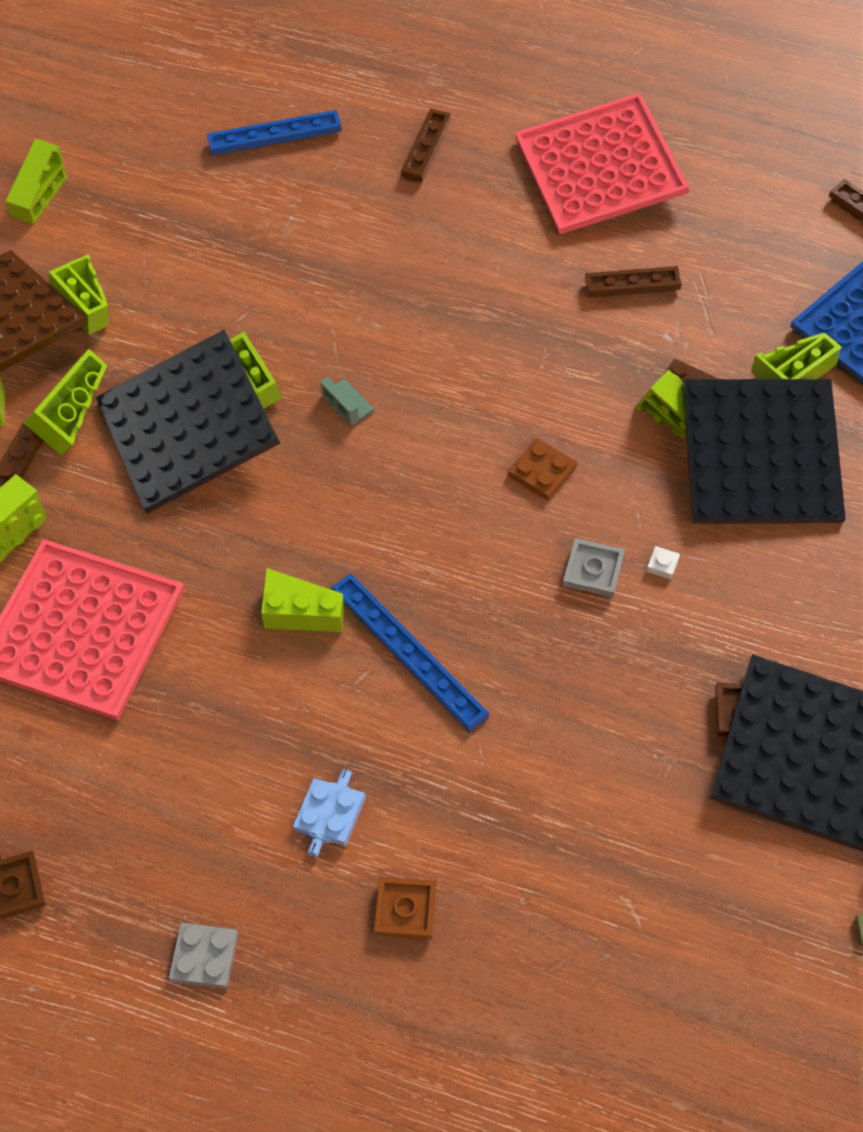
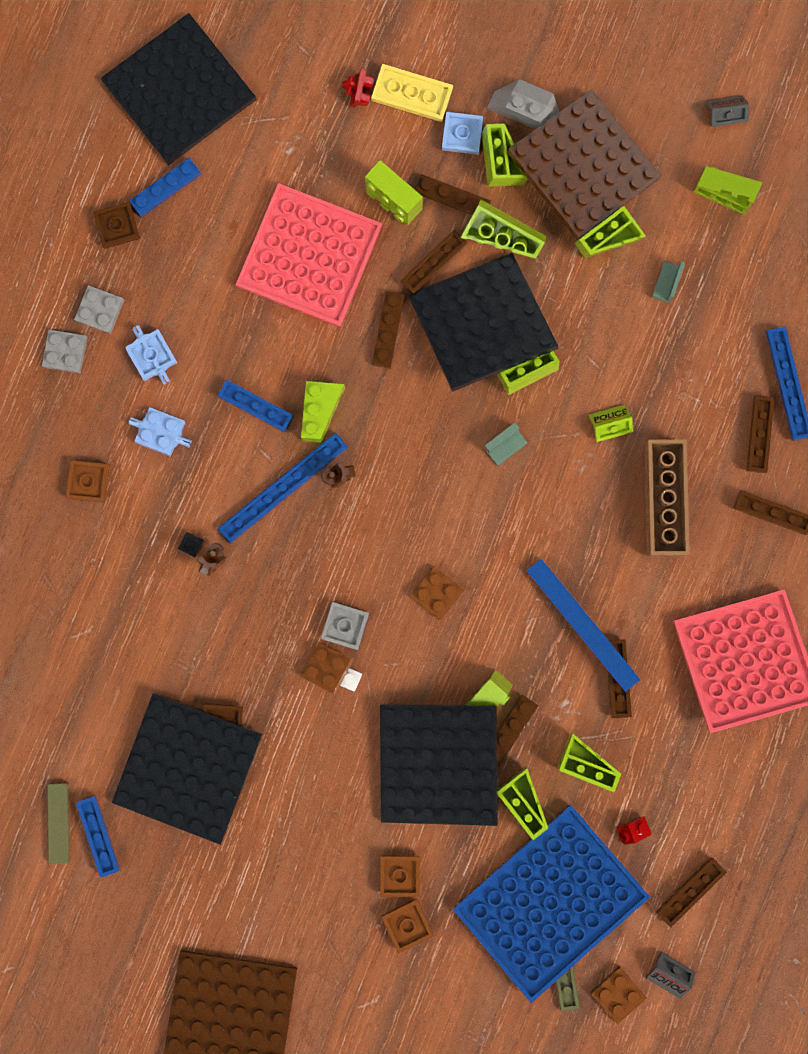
camera: 90 degrees right, 25 degrees up
none -> light grey plate [74,285,124,334]
none -> light blue plate [125,325,177,385]
none -> black plate [178,532,204,558]
none -> reddish brown hips [198,543,226,576]
none -> blue plate [218,380,294,433]
none -> dark orange plate [301,643,353,695]
none -> reddish brown hips [321,462,355,488]
none -> reddish brown plate [372,291,405,369]
none -> reddish brown plate [401,229,467,294]
none -> blue tile [527,559,641,692]
none -> lime wedge [556,733,621,792]
none -> lime panel [588,405,633,442]
none -> red bracket [617,816,652,845]
none -> medium nougat brick [644,440,690,557]
none -> sand green panel [652,261,685,303]
none -> reddish brown plate [746,396,775,474]

